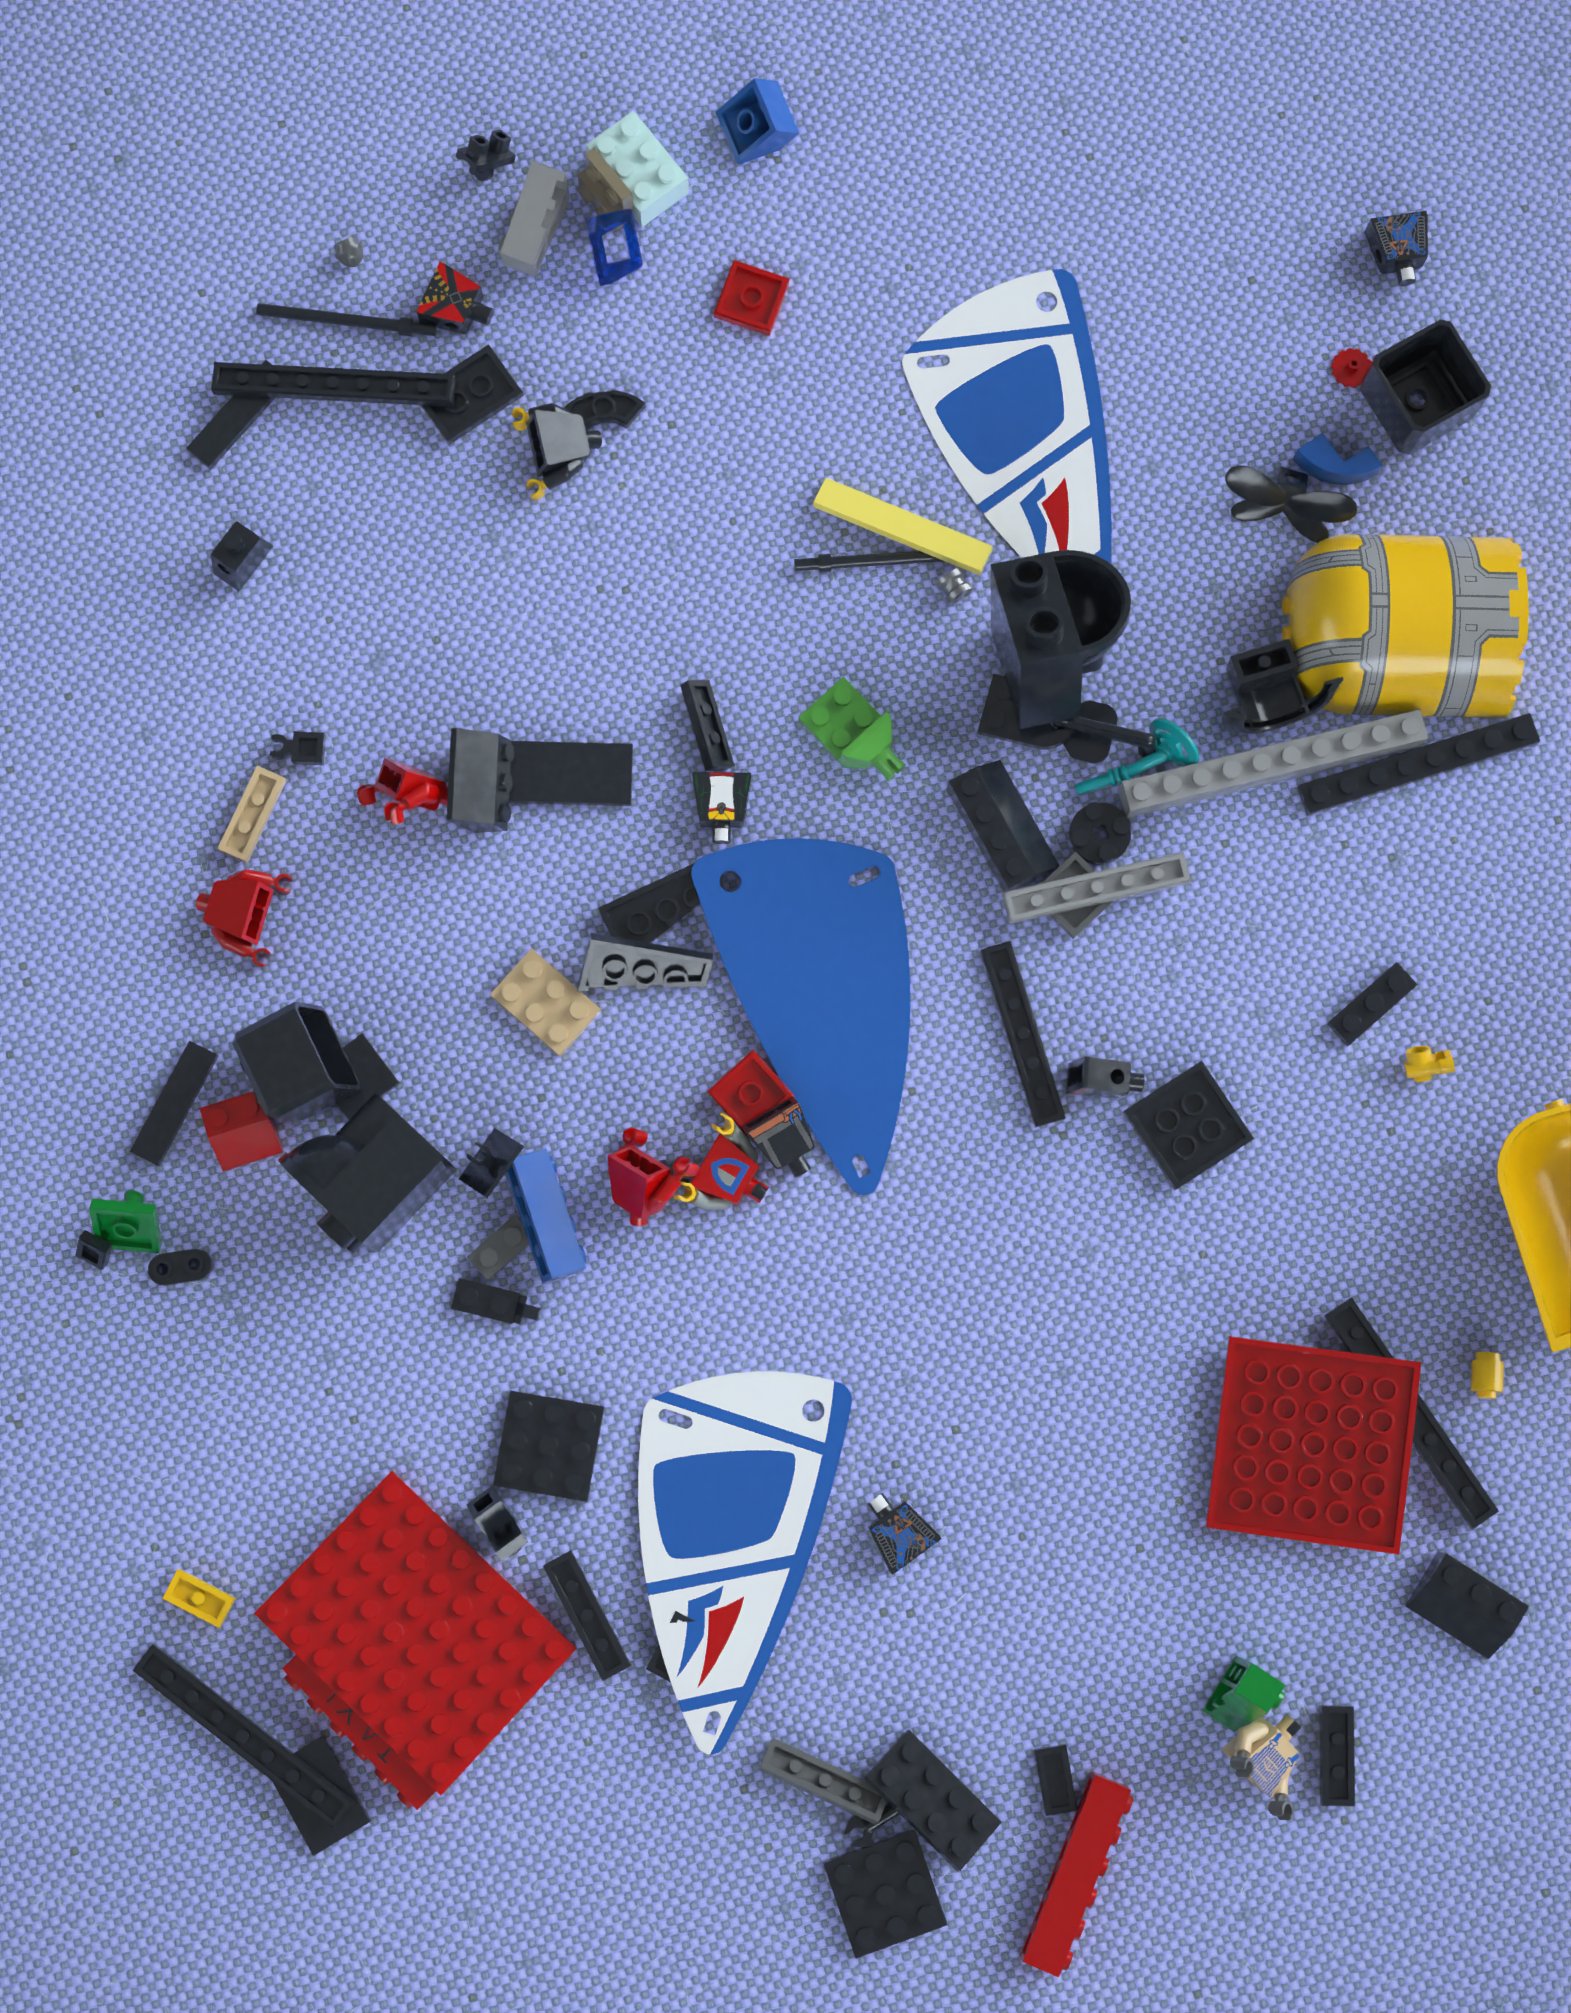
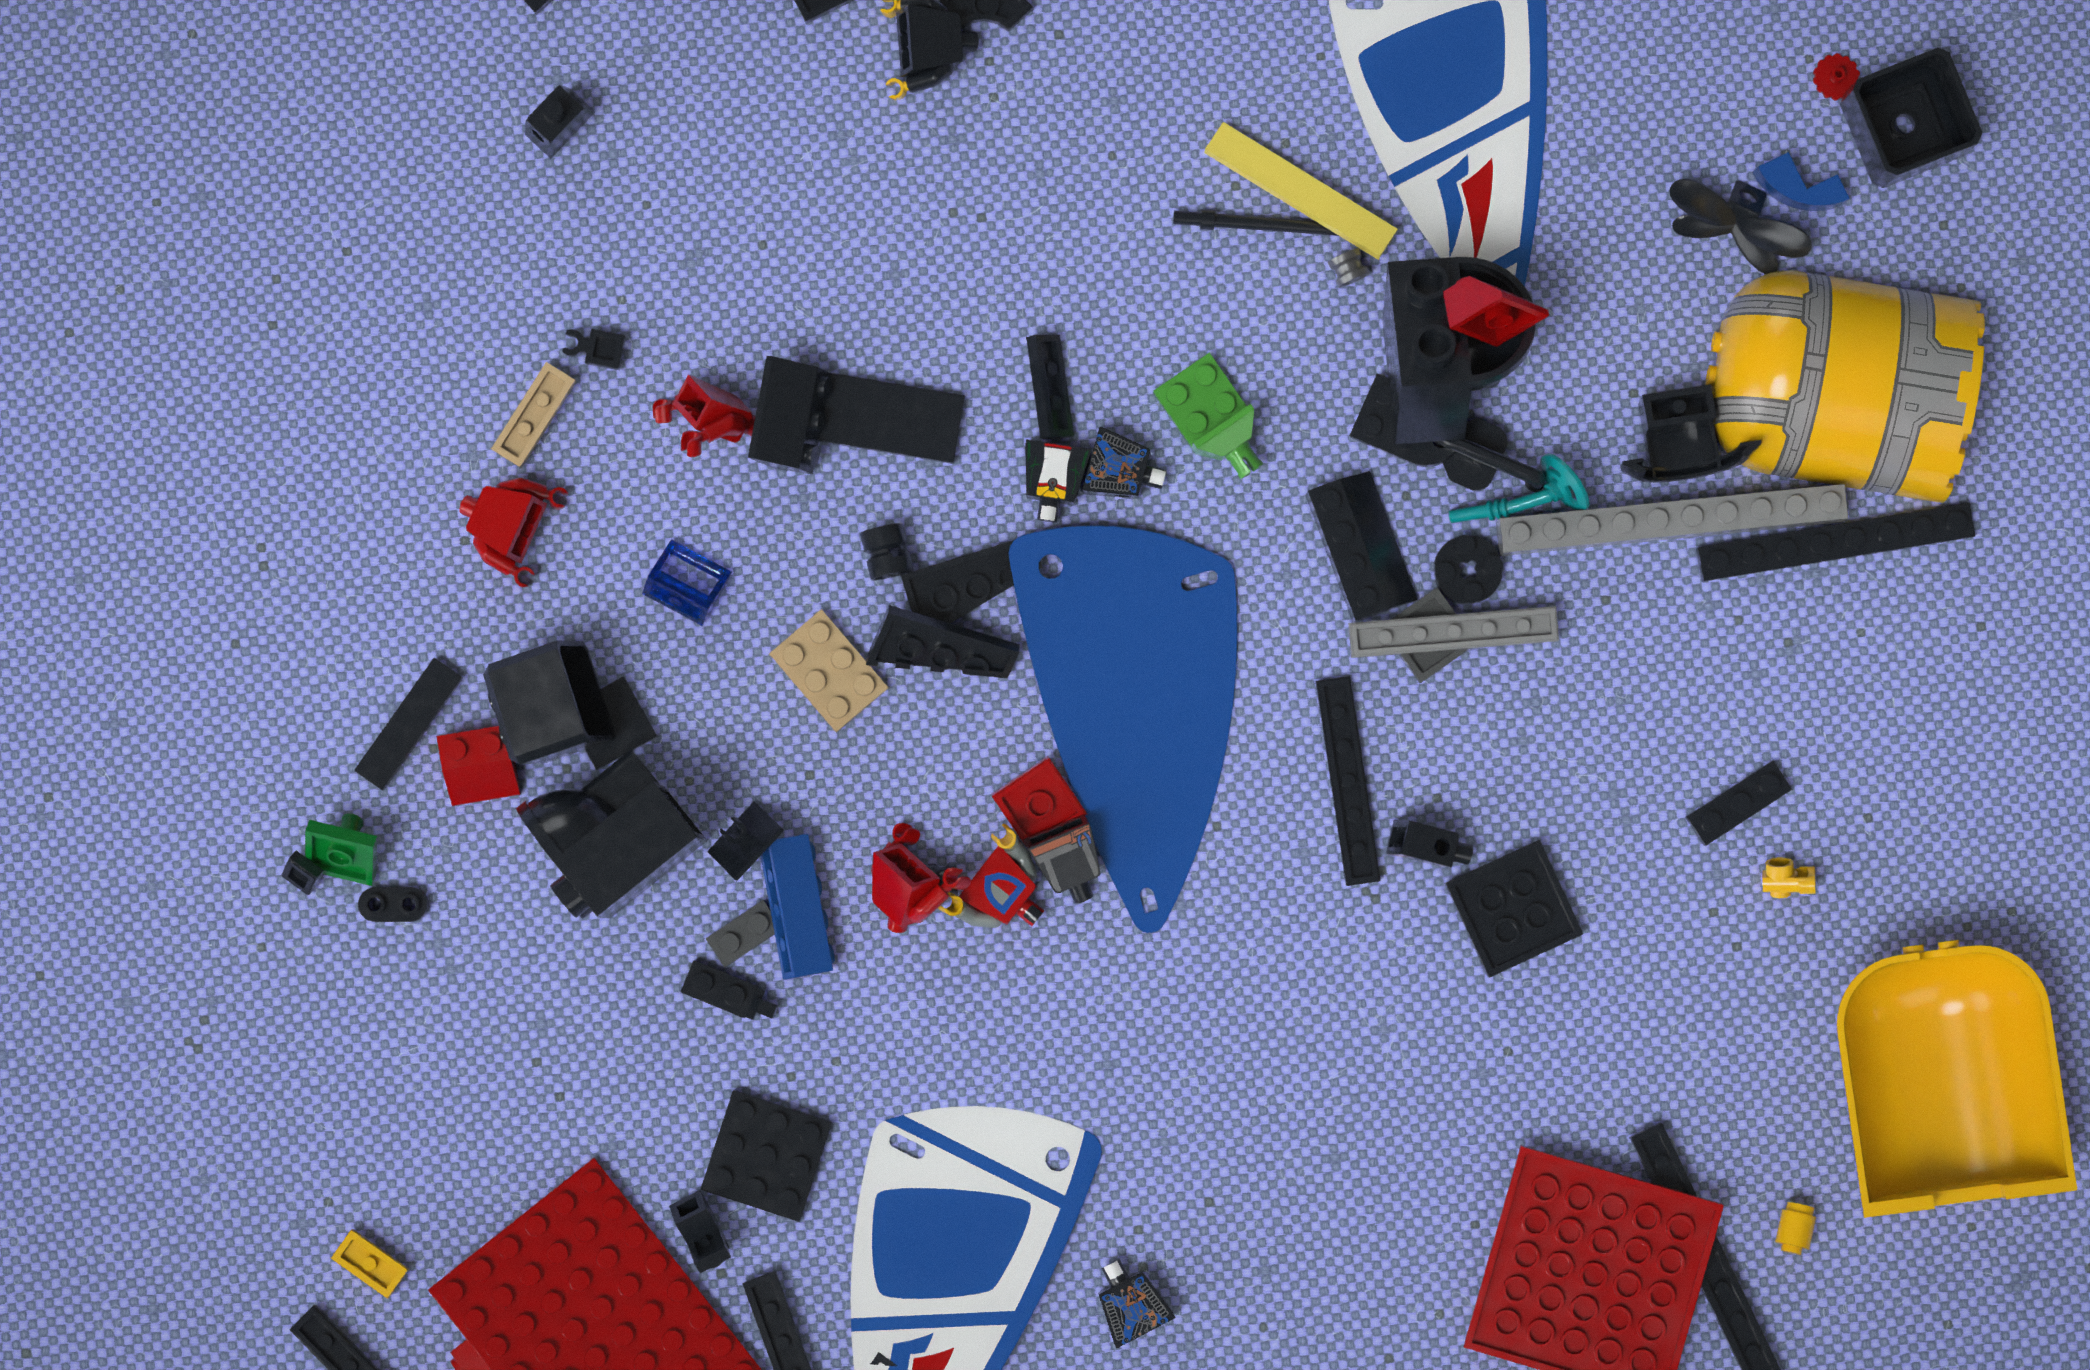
camera: 10 degrees right, 5 degrees up
none -> clear blue tile [642,539,732,626]
none -> black wheel [860,523,914,581]
none -> torso [1082,427,1167,499]
none -> red slope [1443,276,1549,347]

